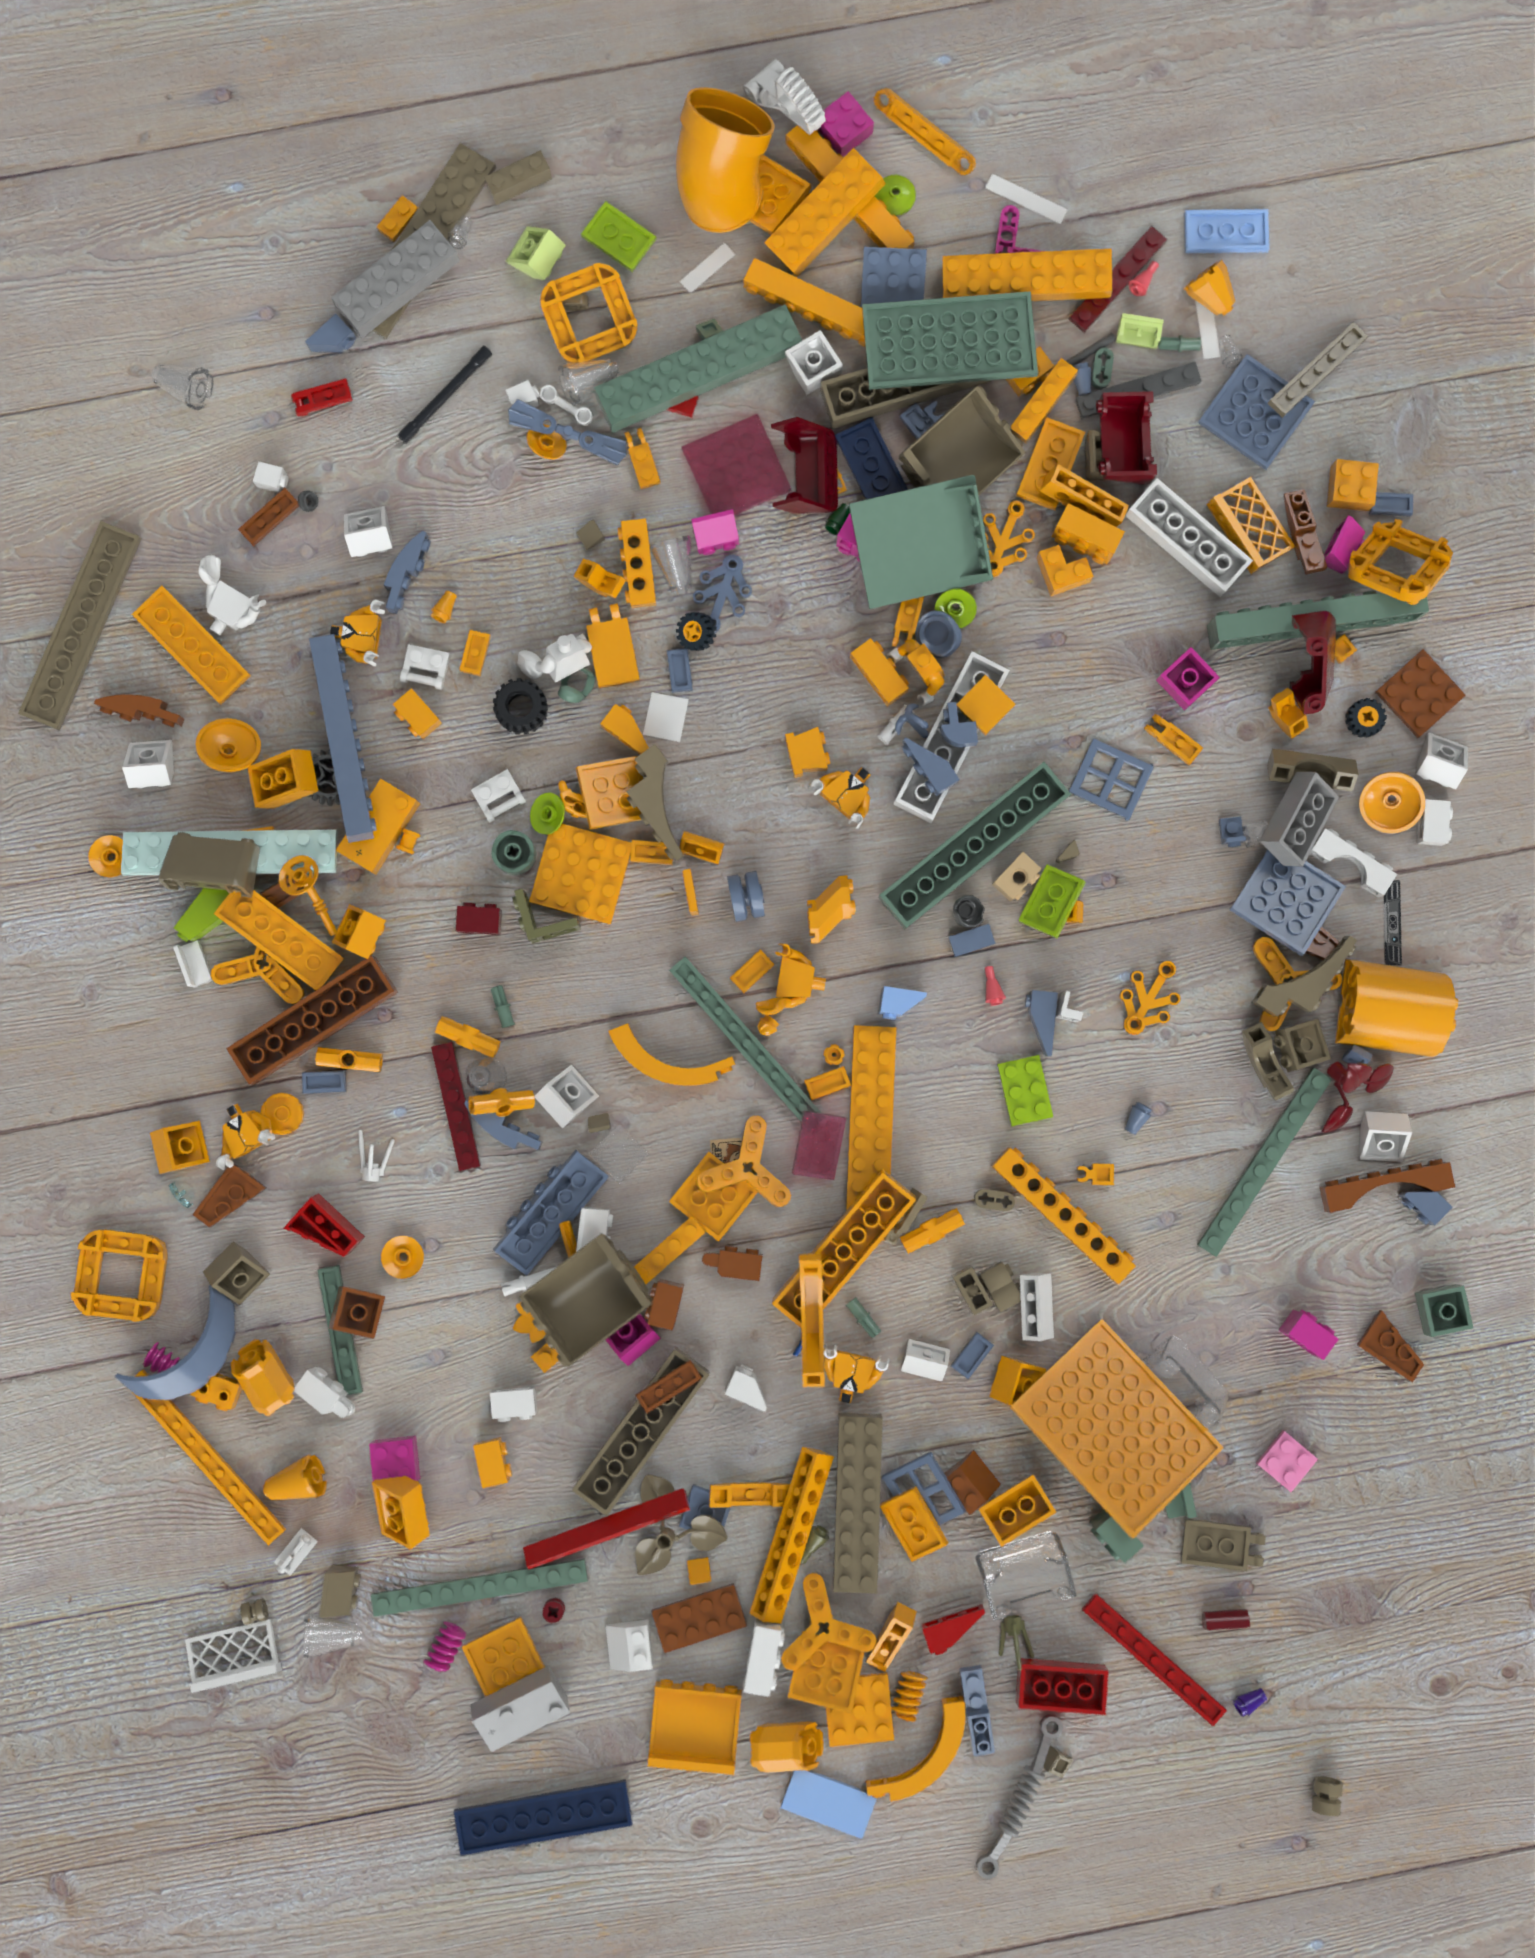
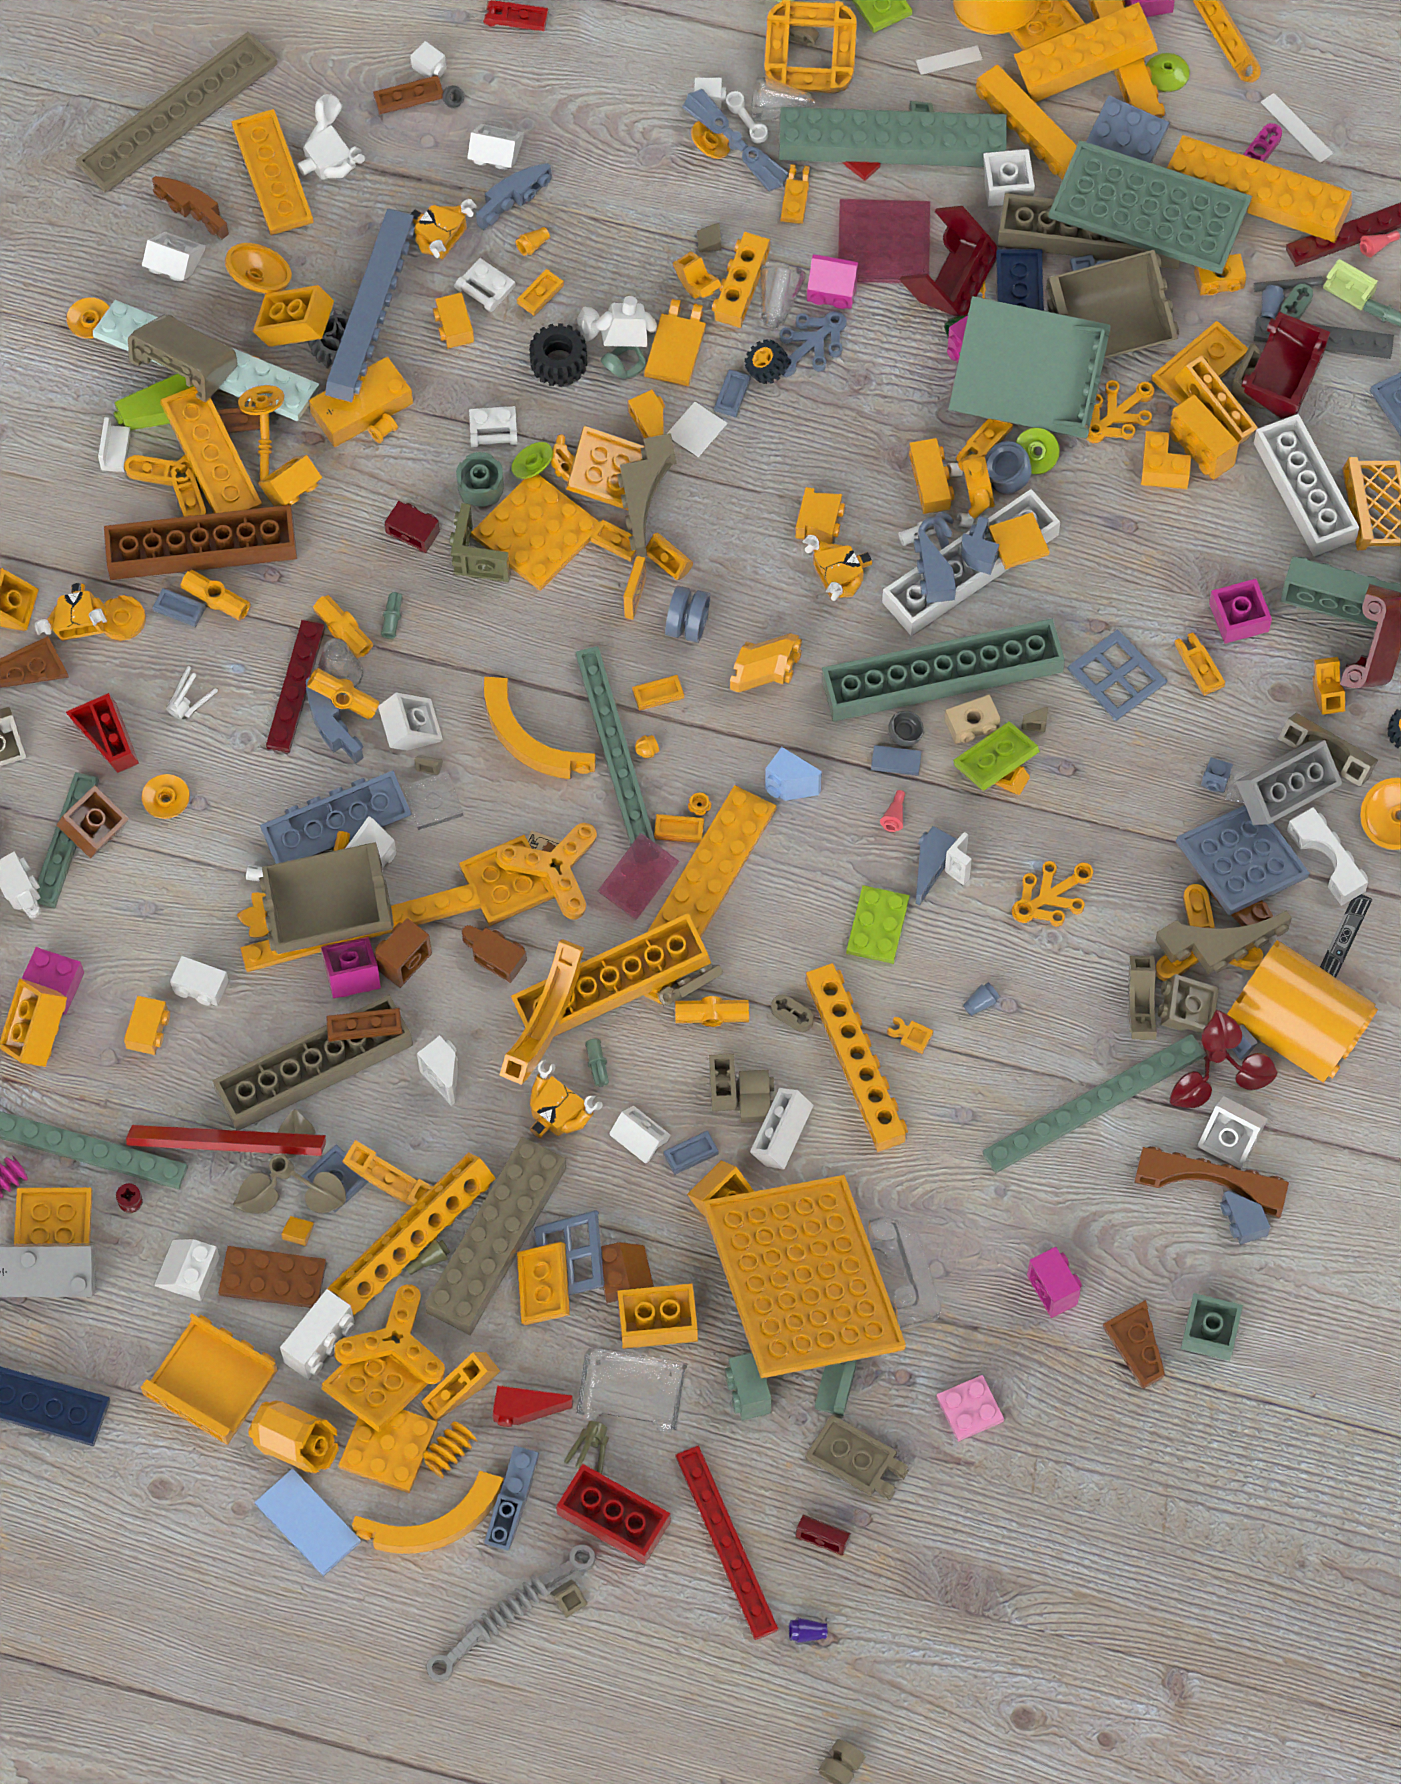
camera: 30 degrees right, 20 degrees down
black piece [397,345,493,444] -> none
light orange torso [756,943,826,1015] -> none
light orange brick [1010,358,1078,444] -> none

